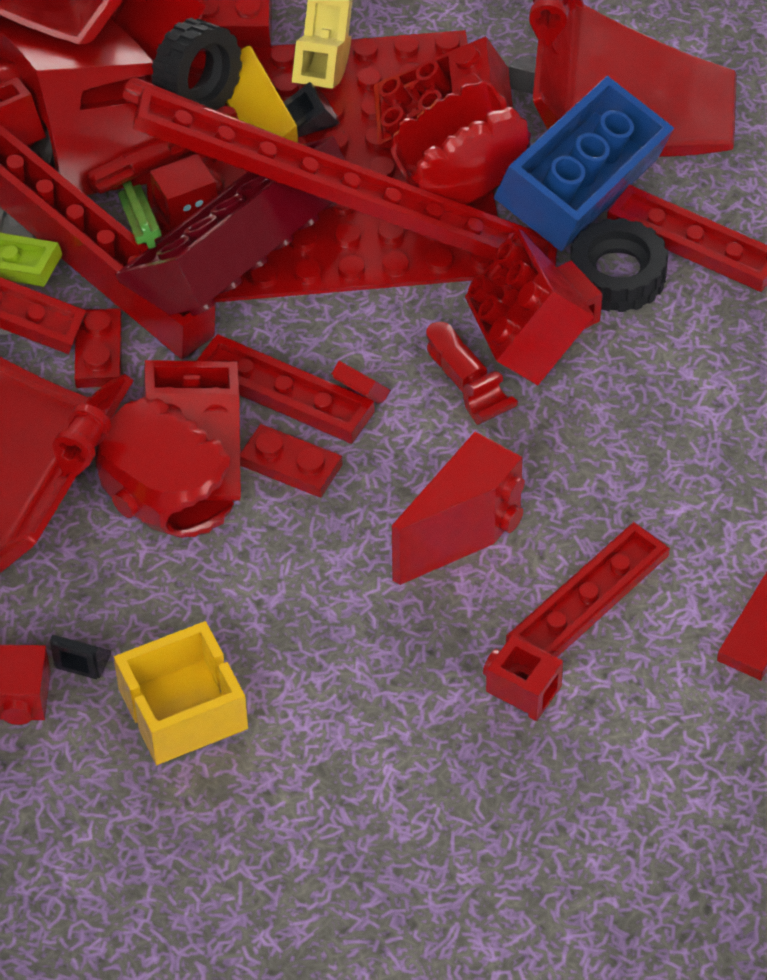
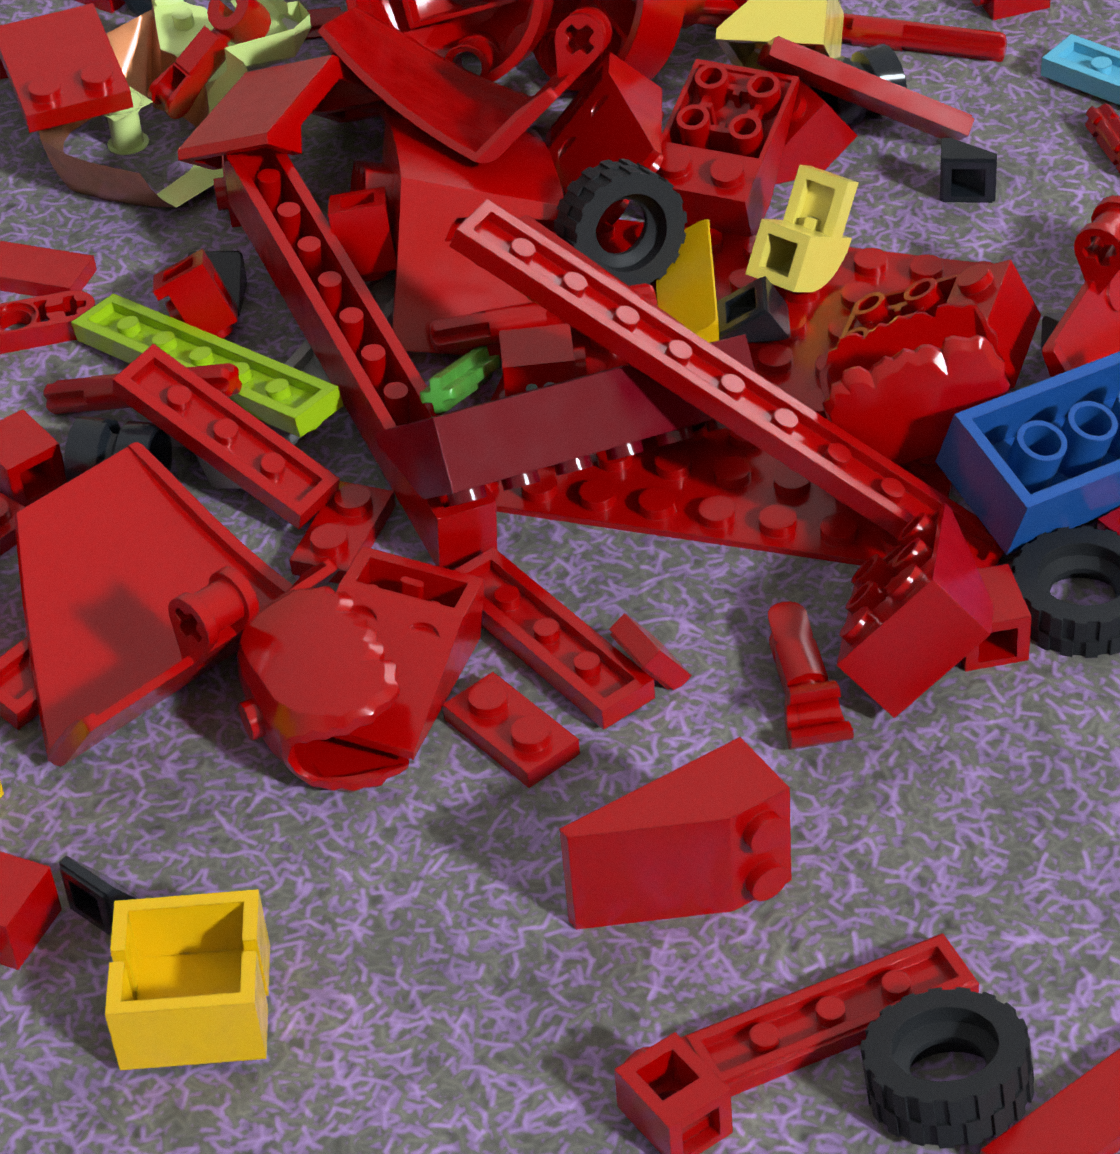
camera: 25 degrees right, 10 degrees down
none -> black tyre [861,987,1035,1148]

